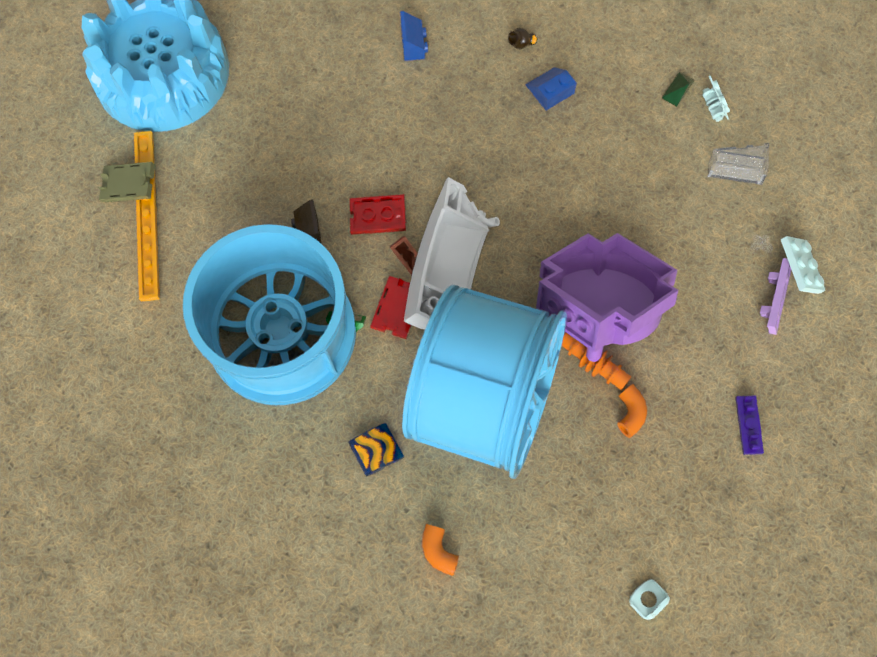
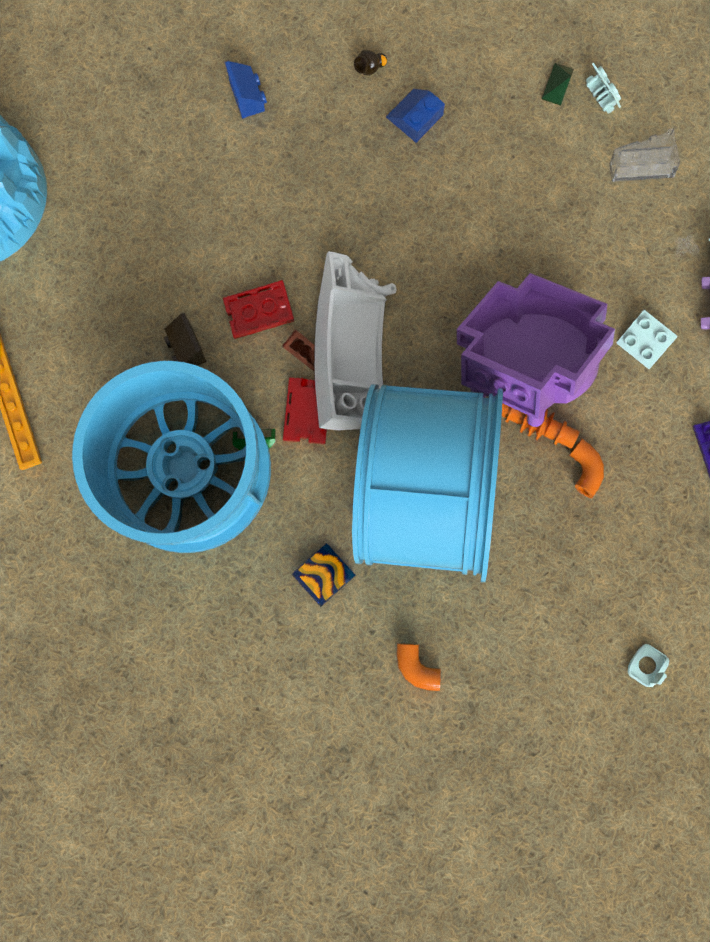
camera: 10 degrees left, 10 degrees up
none -> light aqua hinge [616,310,678,369]

